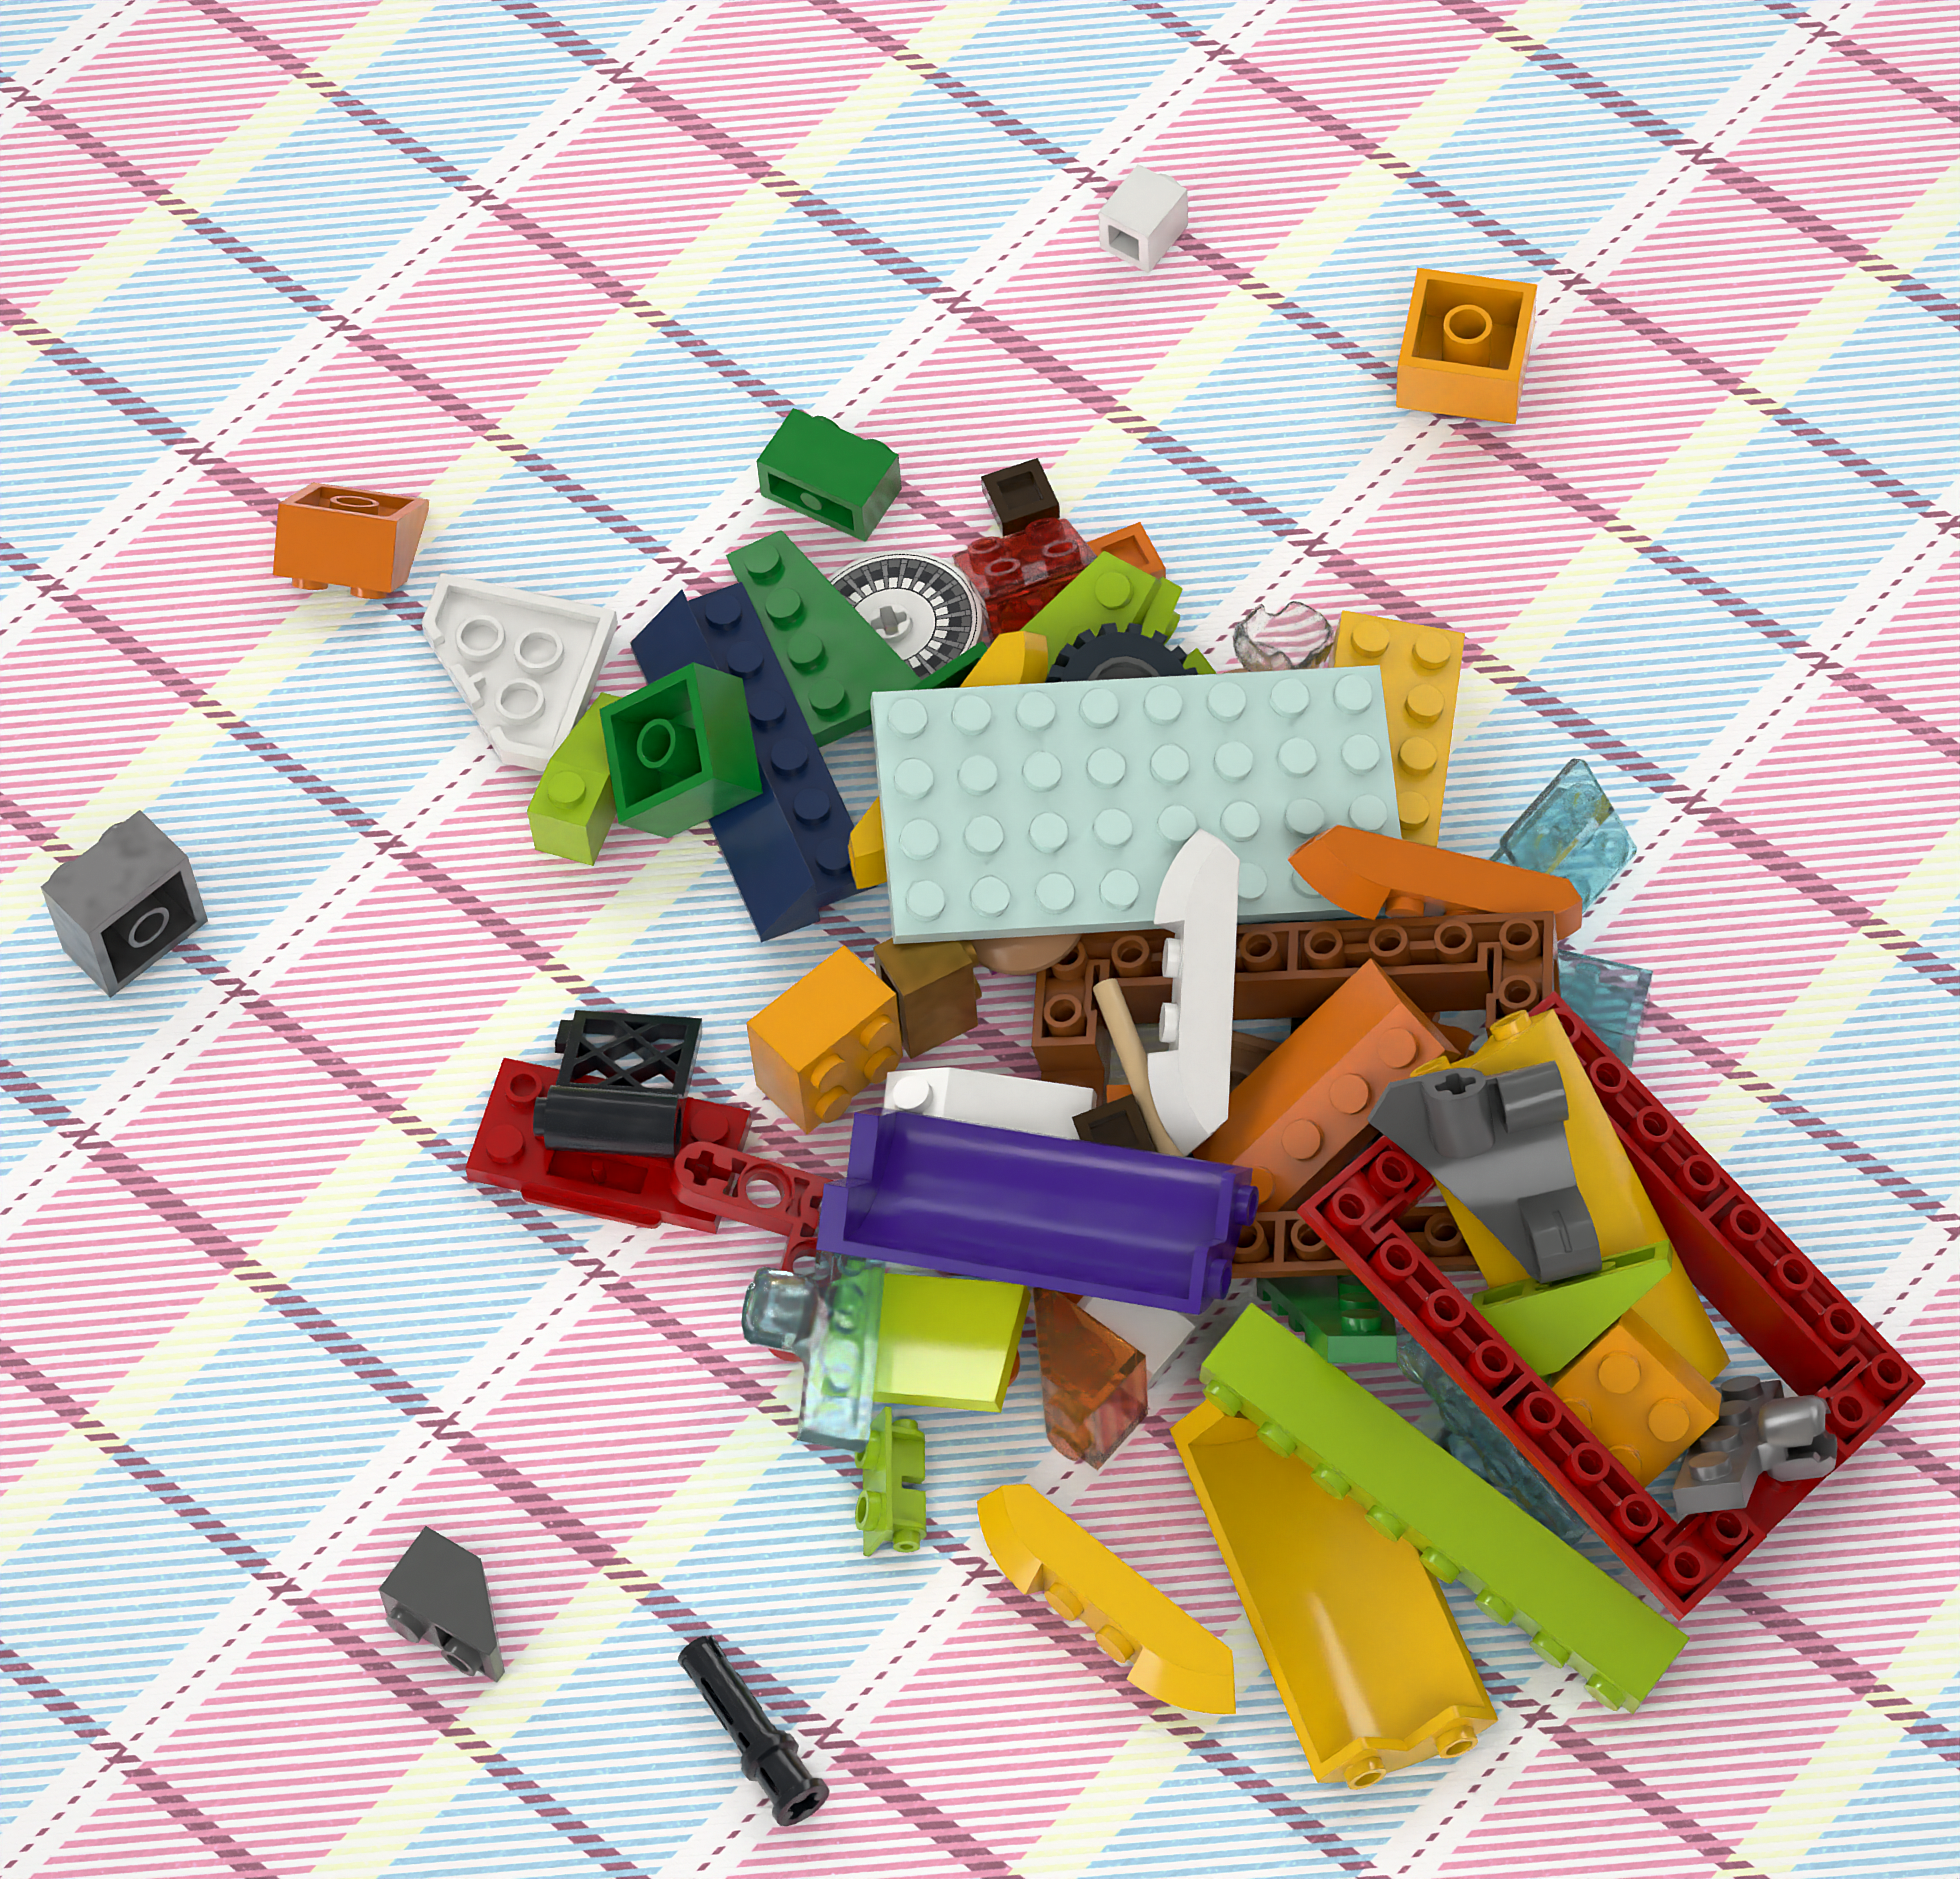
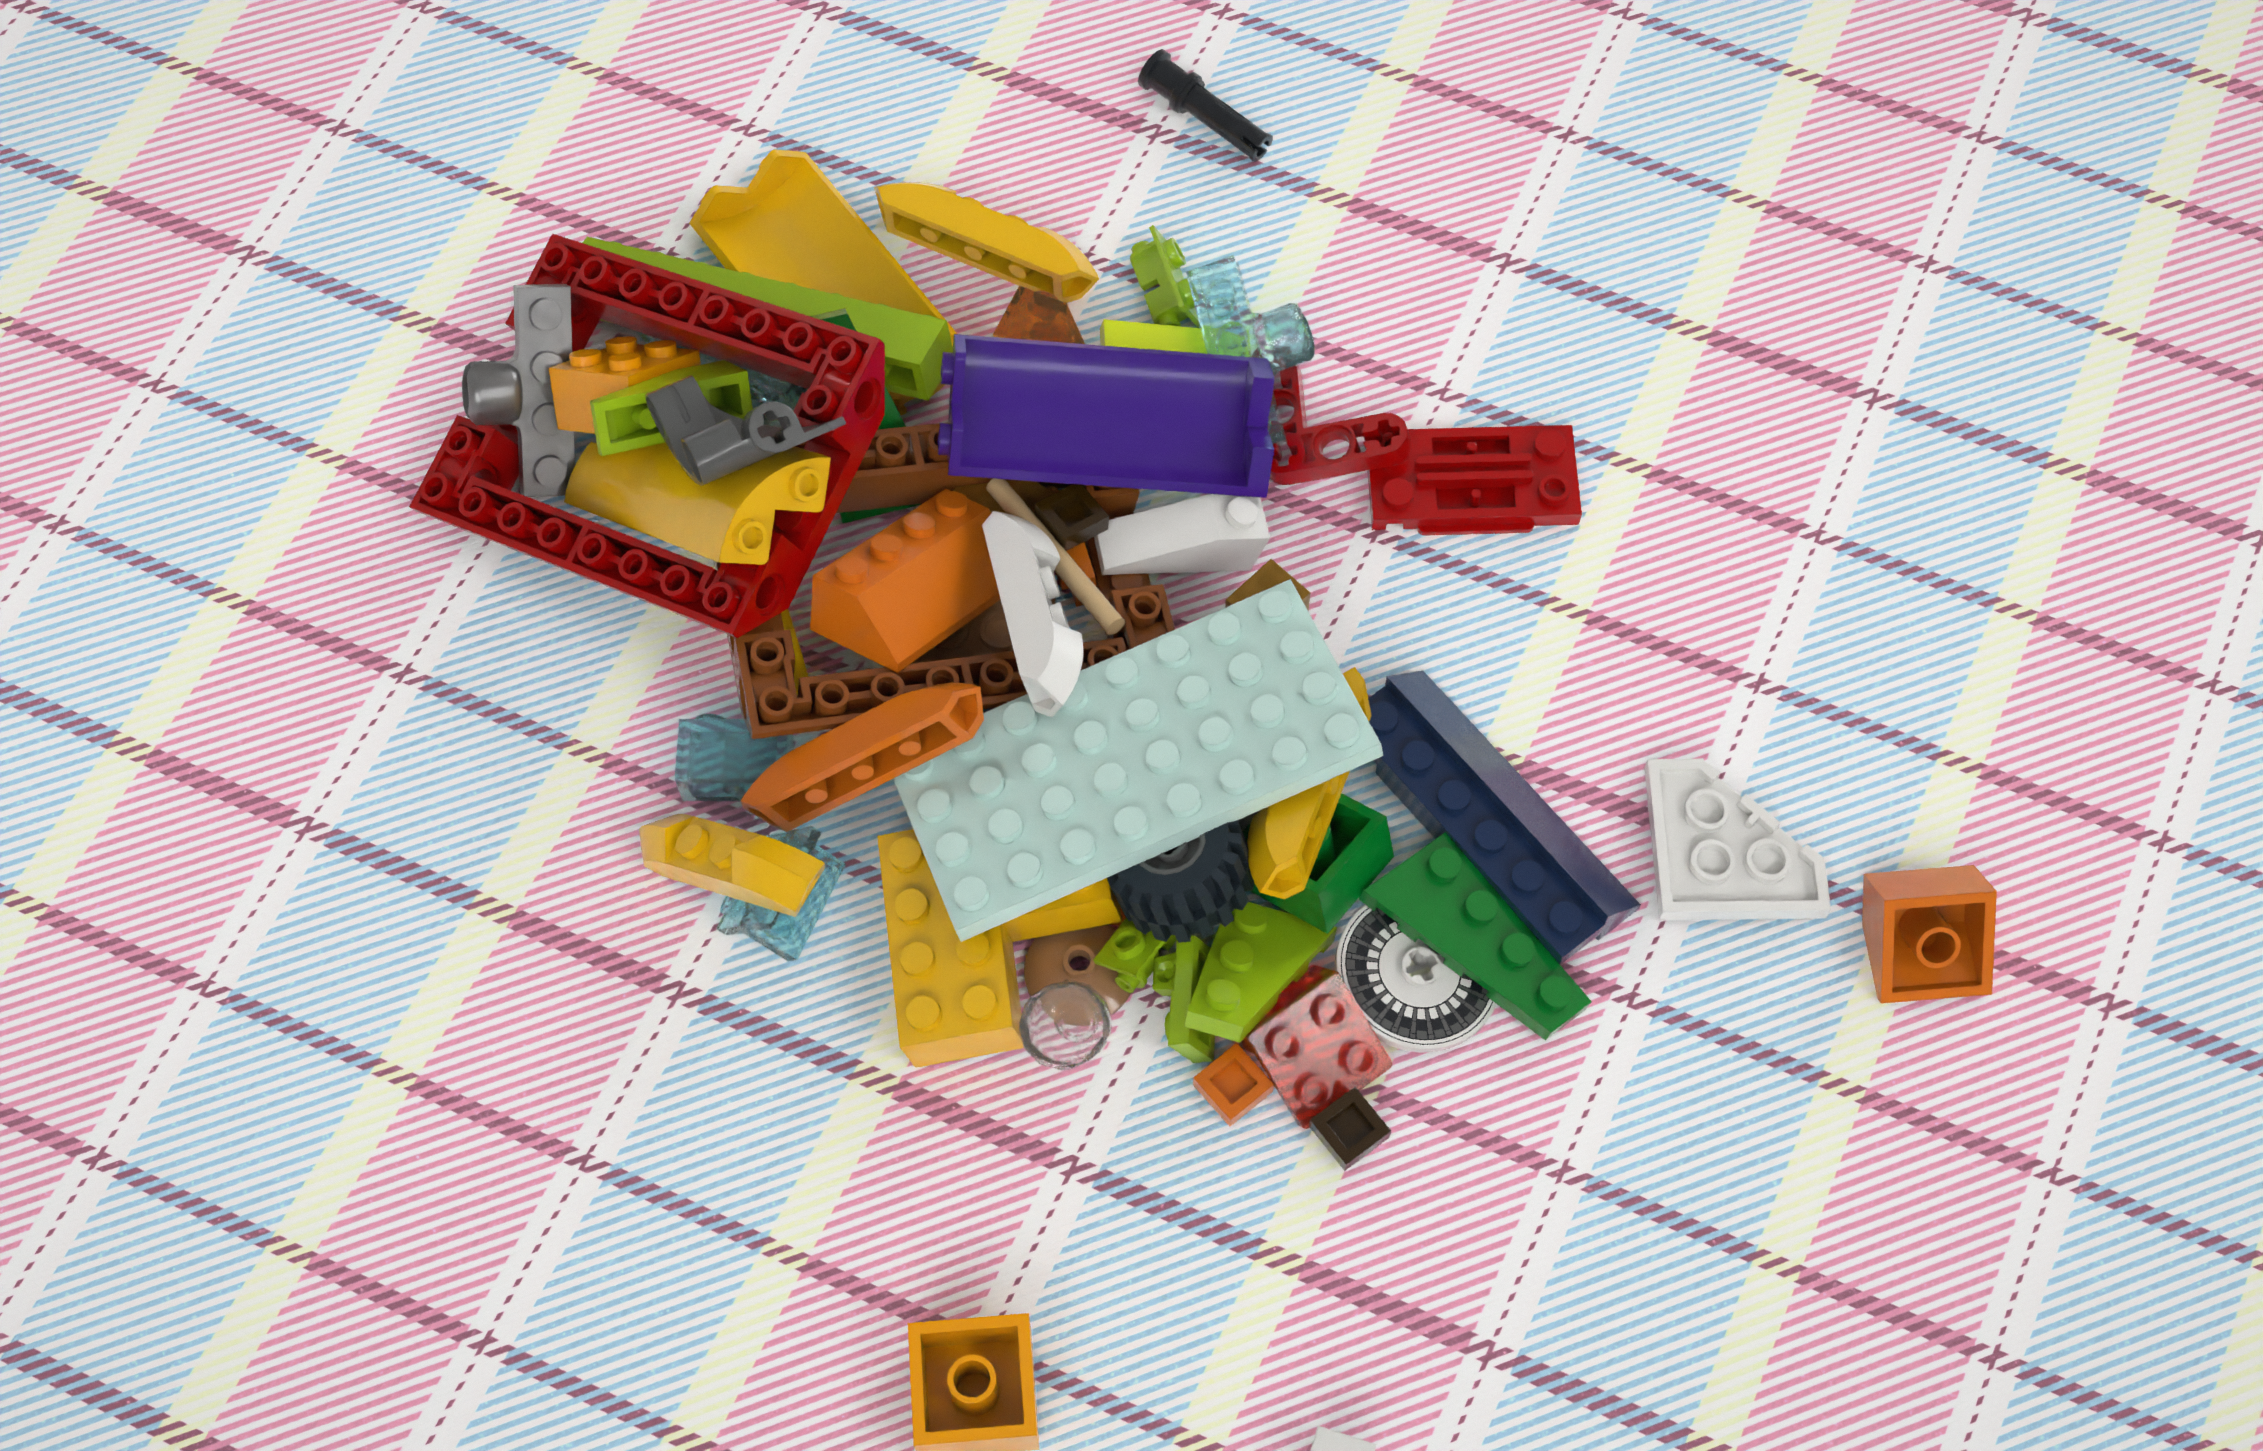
camera: 160 degrees right, 5 degrees up
flat silver brick [40,810,208,998] -> none
dark grey slope [378,1526,505,1682] -> none
lime slope [527,692,622,866] -> none
black piece [533,1010,703,1159] -> none
green brick [599,662,763,838] -> none
light orange brick [746,945,903,1135] -> none
green brick [756,408,902,542] -> none
none -> yellow brick [639,814,825,917]

